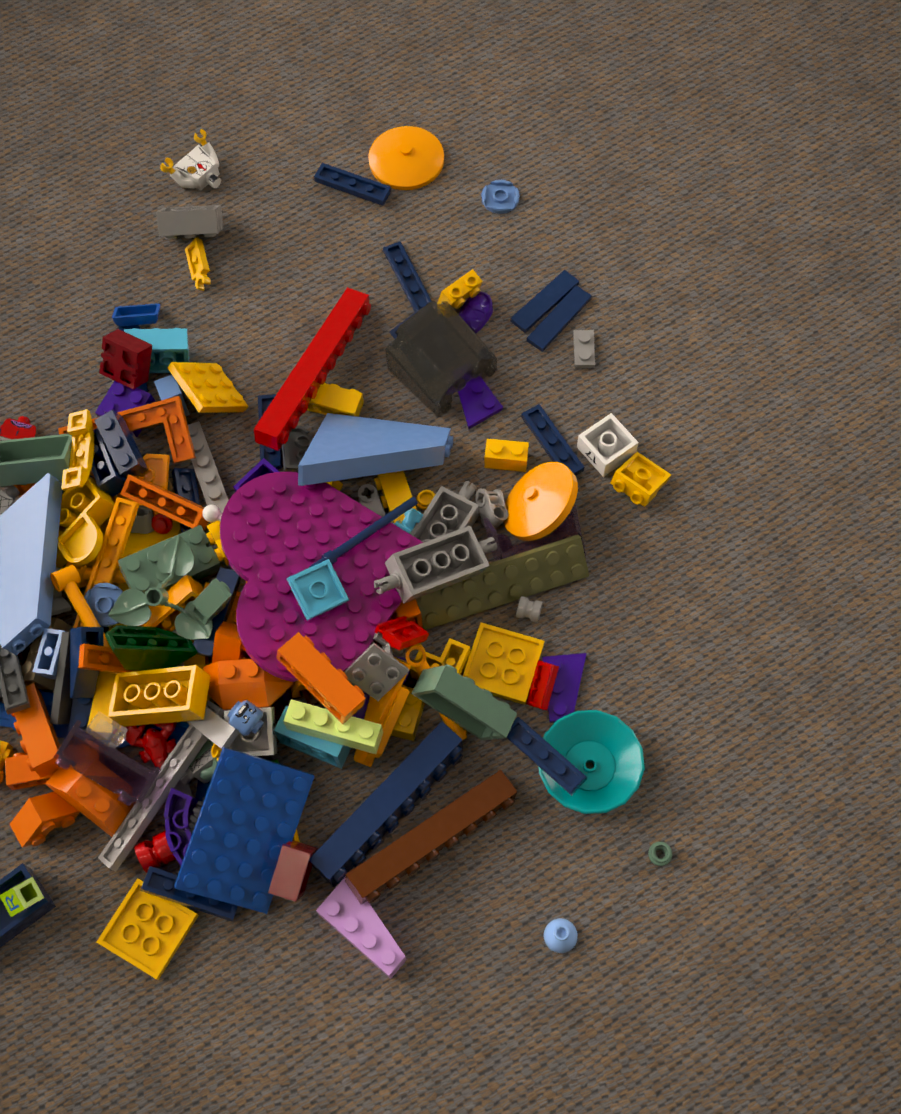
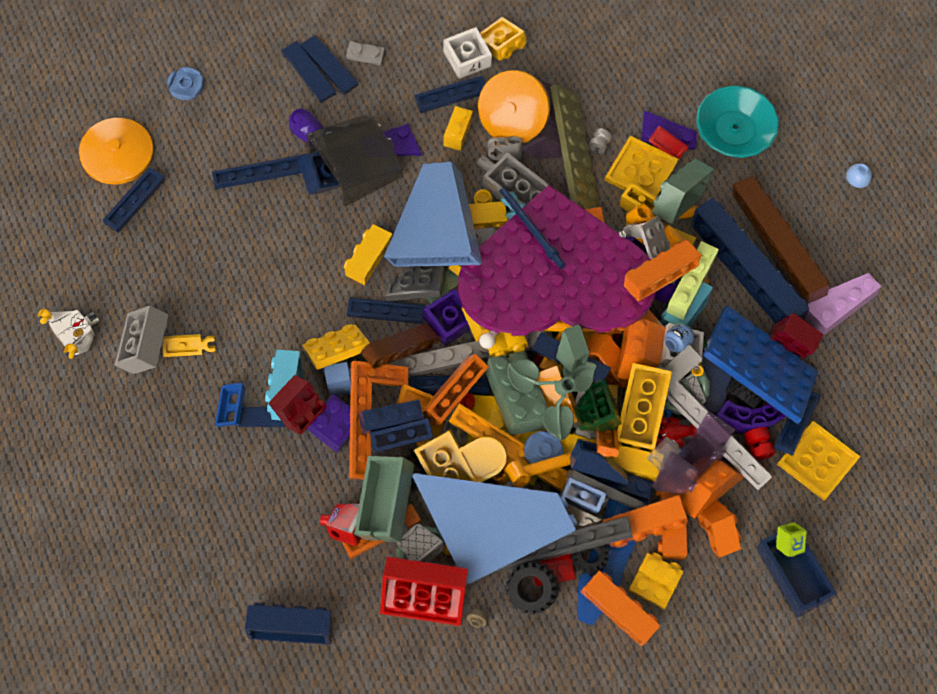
camera: 85 degrees left, 0 degrees up
yellow slope [61,409,94,491] -> none
red brick [254,287,371,451] -> none
medium azure plate [287,559,349,621] -> none
light grey brick [374,526,497,604] -> none
red plate [375,616,429,650] -> none
yellow plate [436,269,483,312] -> none
dark blue tile [507,717,587,796] -> none
sand green plate [648,842,672,866] -> none
none -> reddish brown beam [361,323,441,369]

